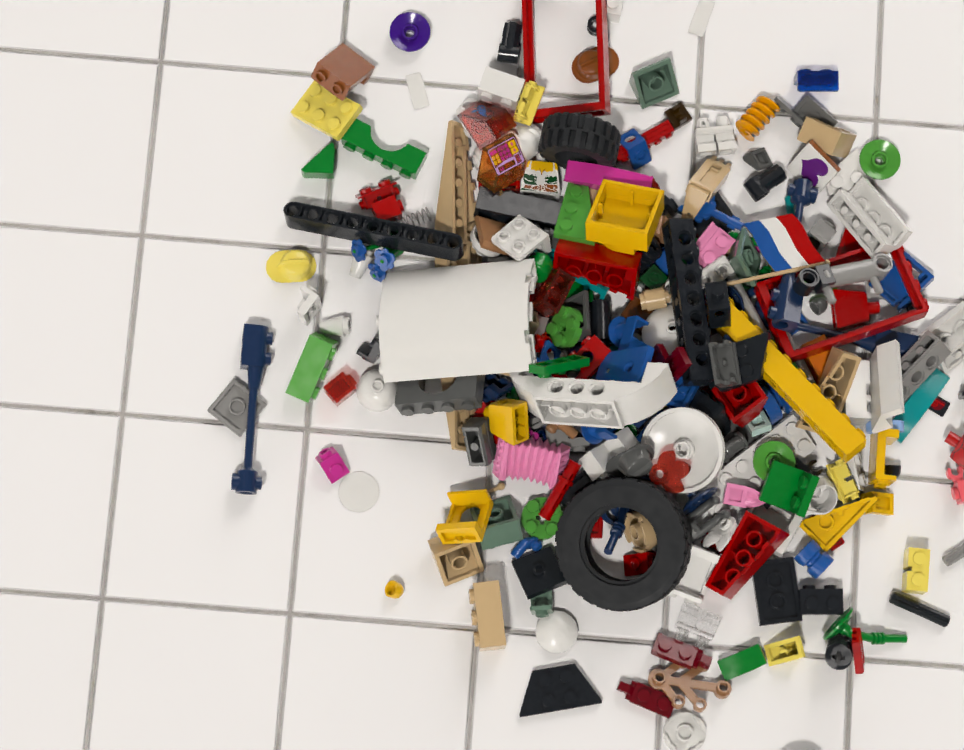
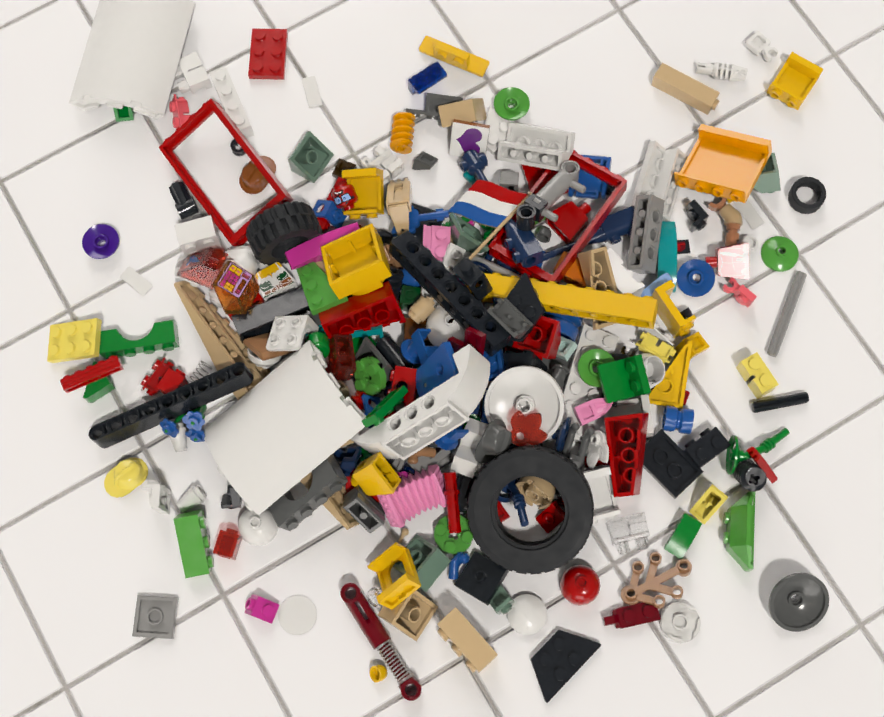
camera: 25 degrees left, 5 degrees down
dark blue bar [231,324,273,495] -> none
panel [311,43,375,101] -> none
light yellow hinge [512,81,545,126] -> none
hinge [651,633,713,670] -> none
black piece [743,164,787,202] -> none
white slope [869,339,905,434] -> none
none -> red piece [60,356,124,393]
none -> red head [331,182,358,211]
none -> dark red piece [340,583,422,701]
none -> yellow panel [342,168,384,220]
none -> clear tile [366,586,383,608]
none -> yellow bracket [419,36,490,77]
none -> red cylinder [560,564,601,606]
none -> blue dish [677,259,715,297]
none -> bright green wedge [723,491,756,572]

